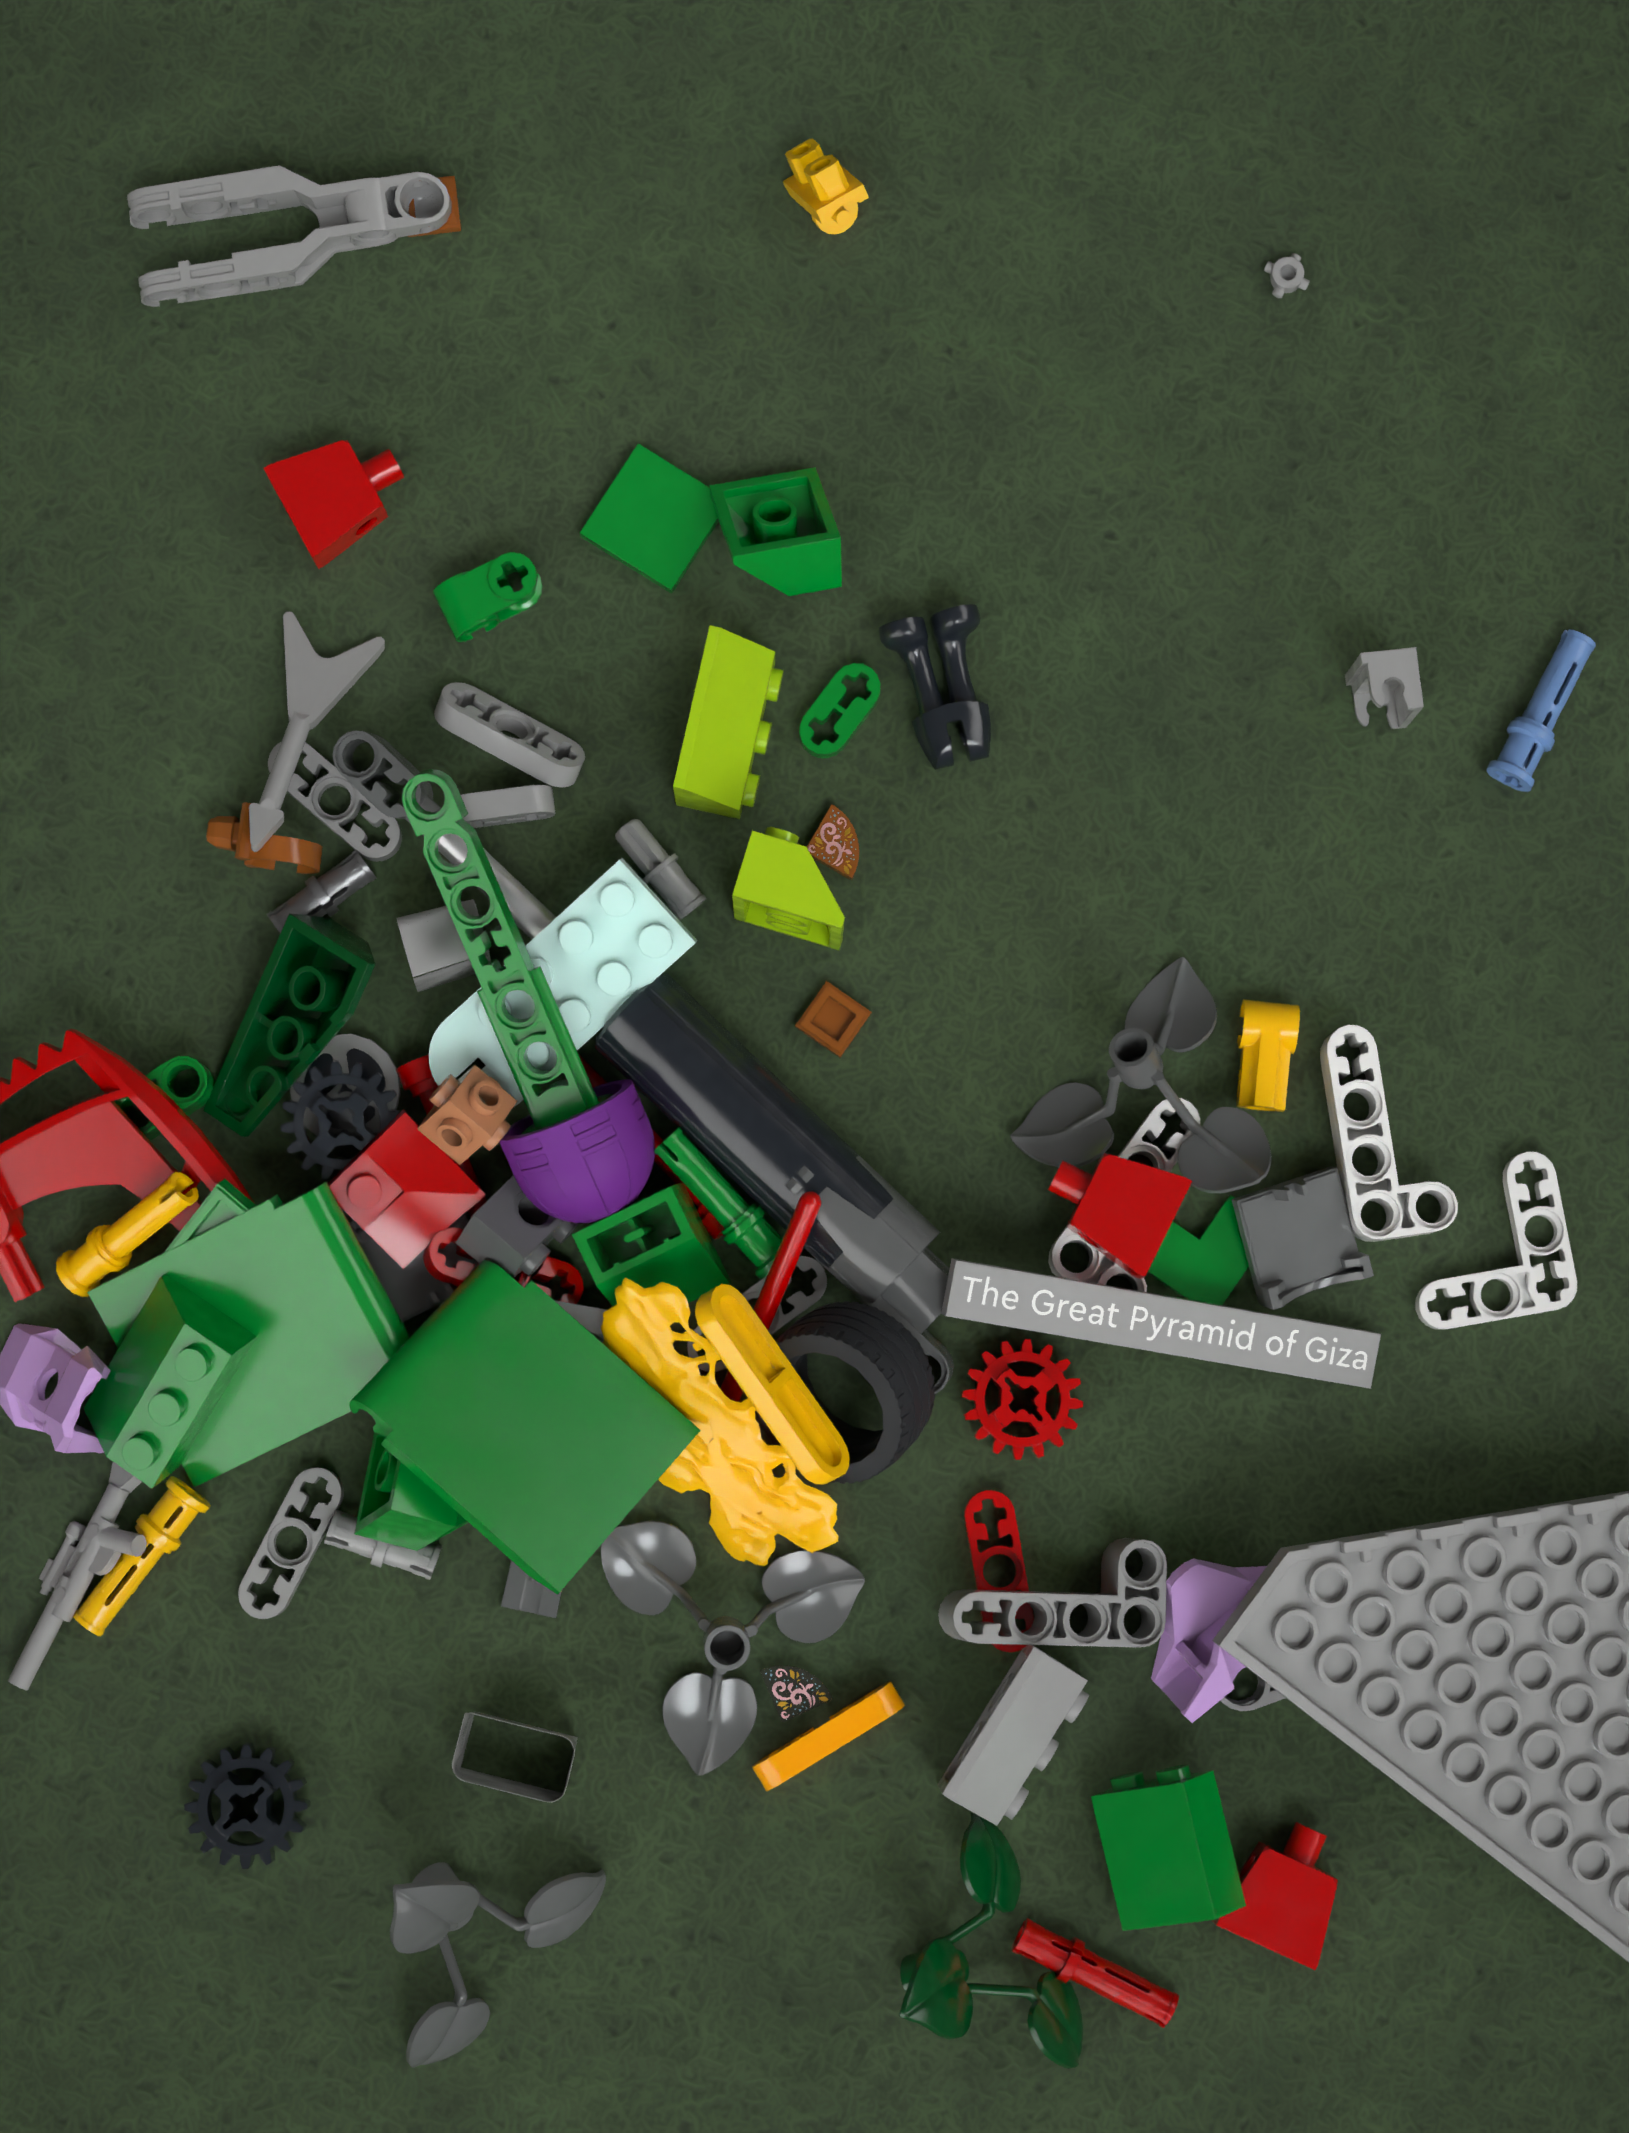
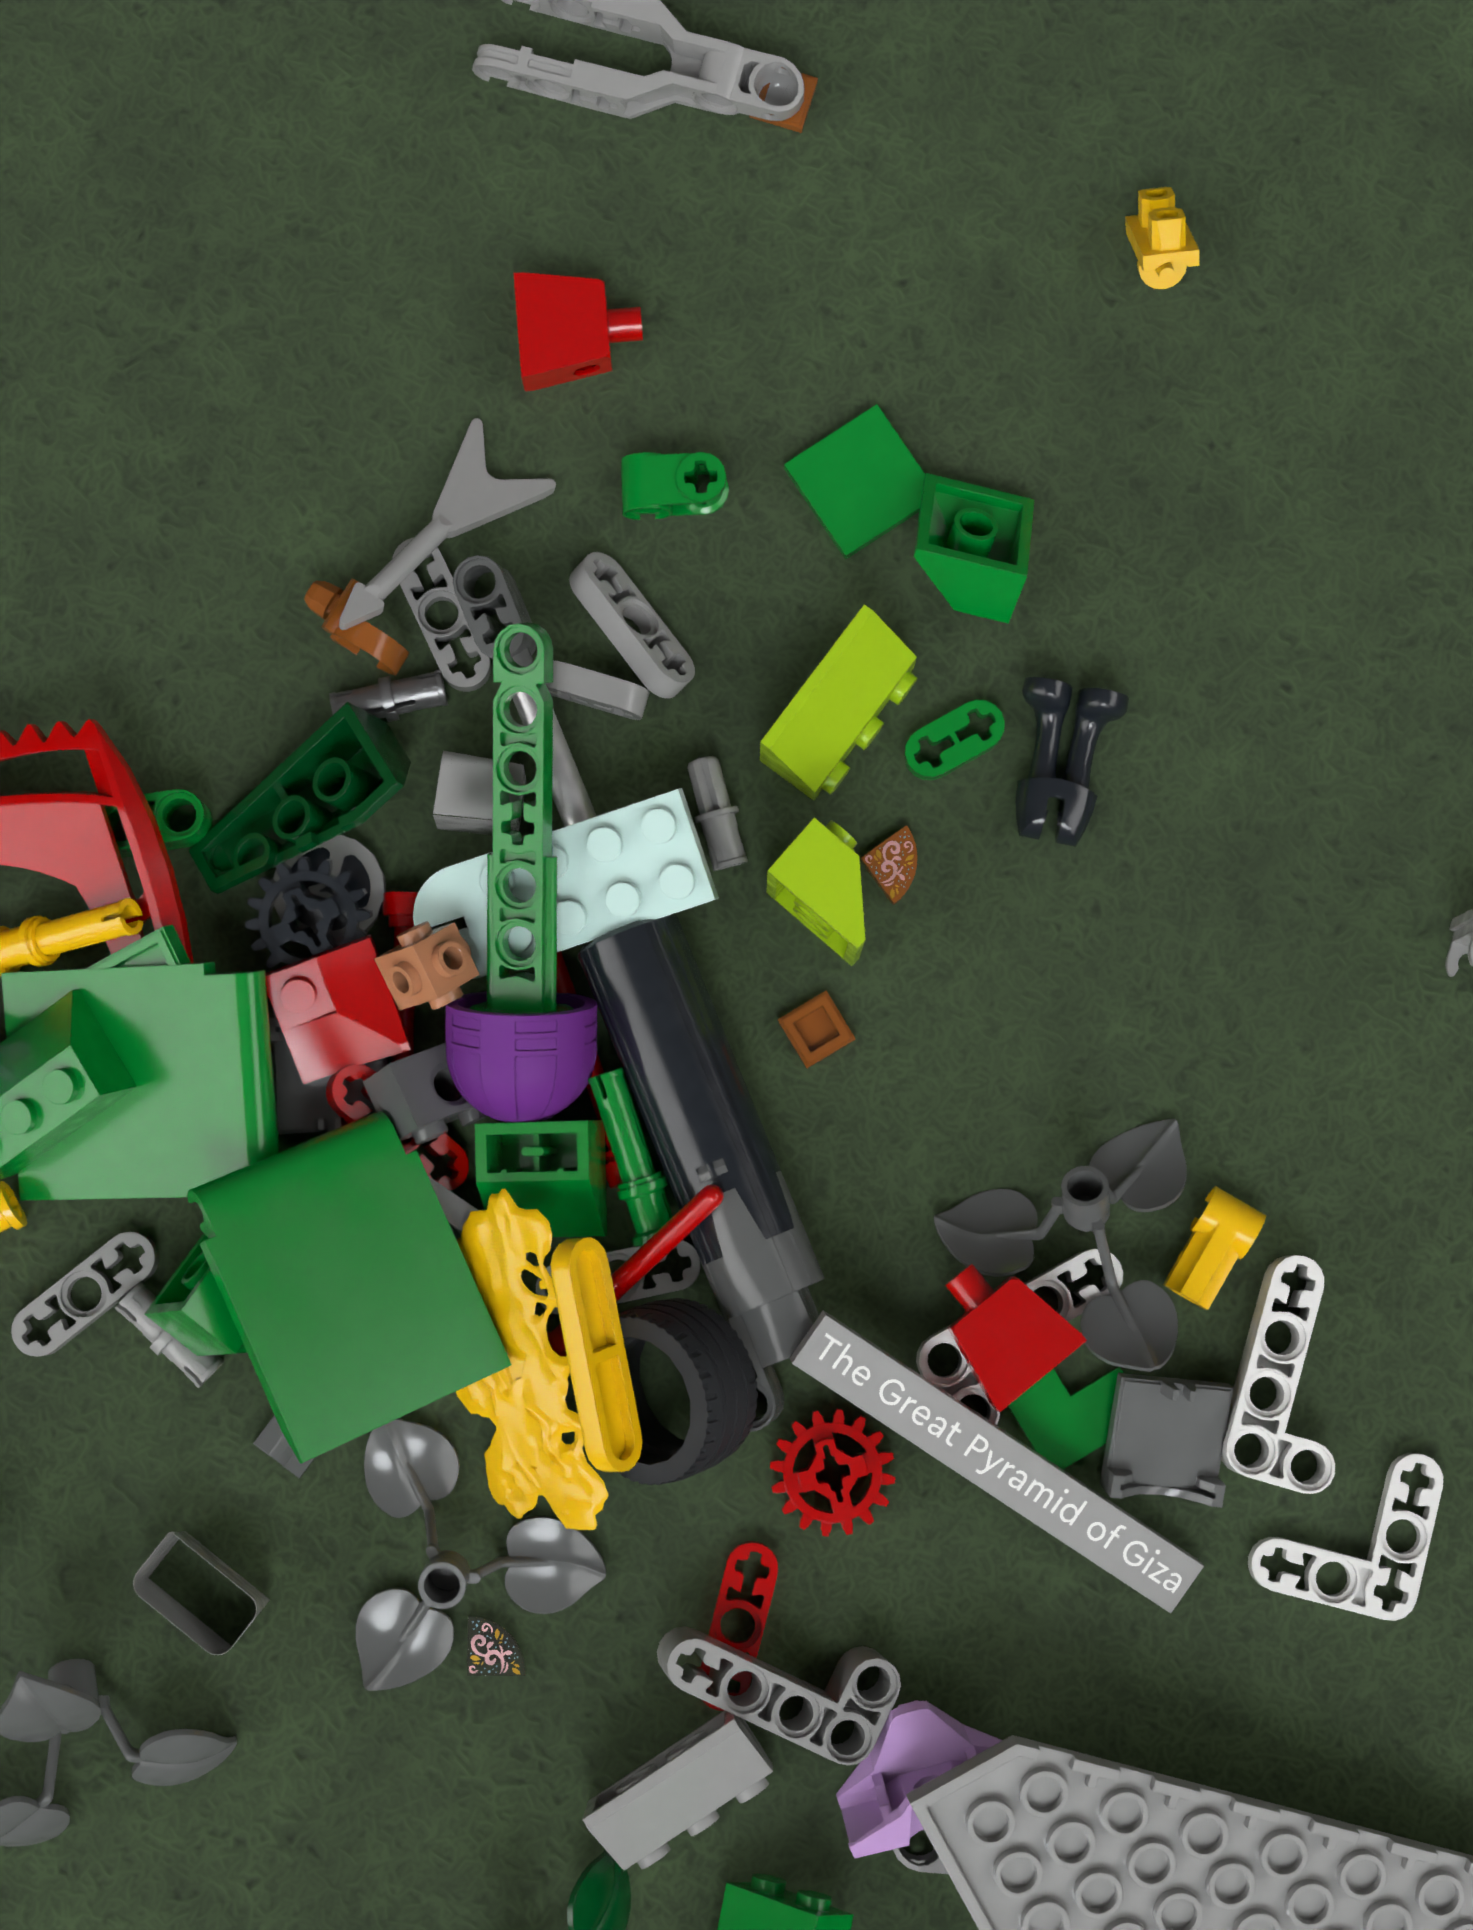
camera: 30 degrees right, 0 degrees up
light orange beam [752,1681,905,1791] -> none

